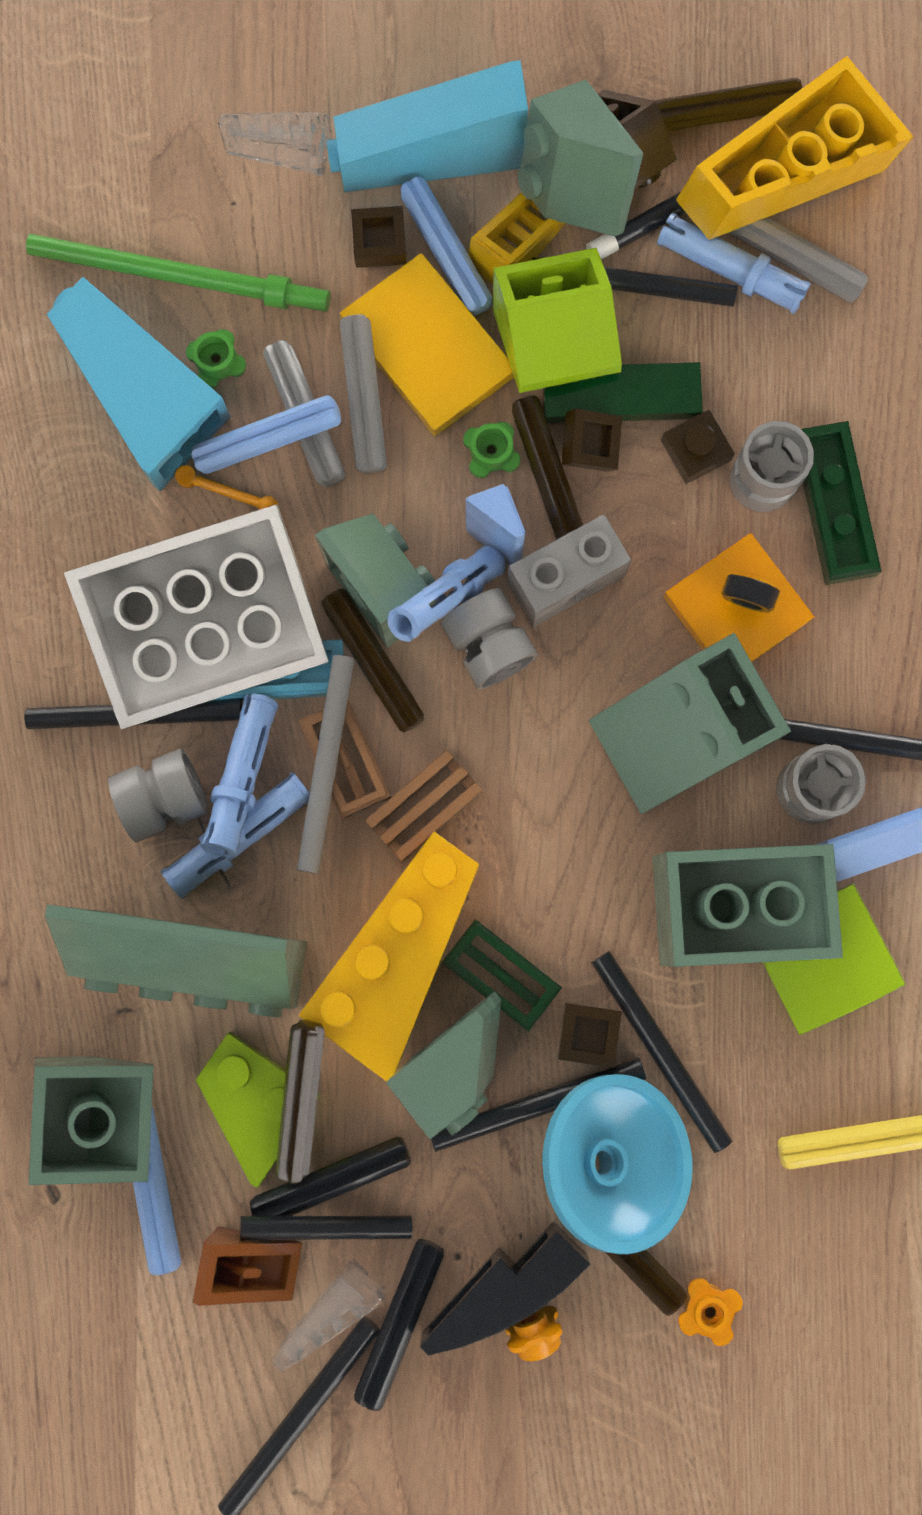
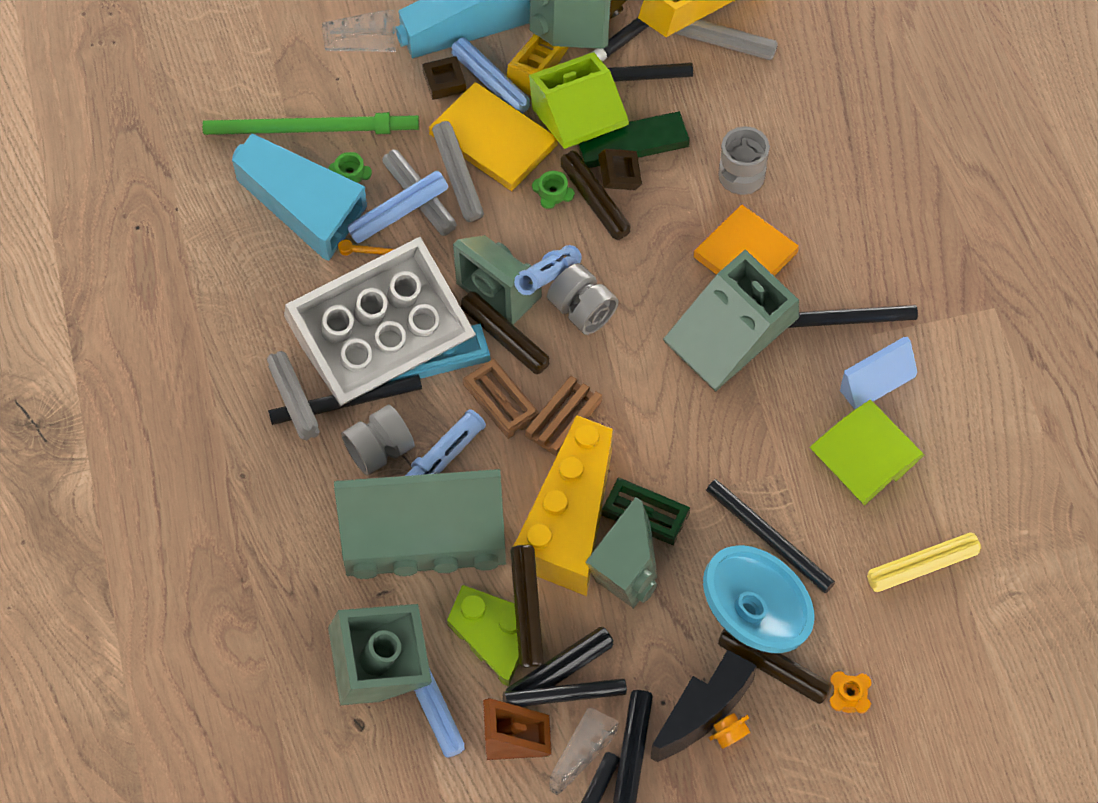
camera: 15 degrees left, 20 degrees down
light blue pin [201,693,278,857] -> none
light grey piece [297,655,354,874] -> none
black piece [431,1058,646,1152] -> none
light blue slope [465,484,525,565] -> none
light grey brick [507,514,632,627] -> none
dark brown plate [557,1002,622,1068] -> none
sand green slope [652,844,843,967] -> none
light blue pin [657,213,811,314] -> none
dark brown plate [661,409,735,484] -> none
black tile [721,574,780,613] -> none
light grey wheel [776,744,866,824] -> none
dark green tile [801,421,882,585] -> none
none -> light grey axle [267,351,320,441]

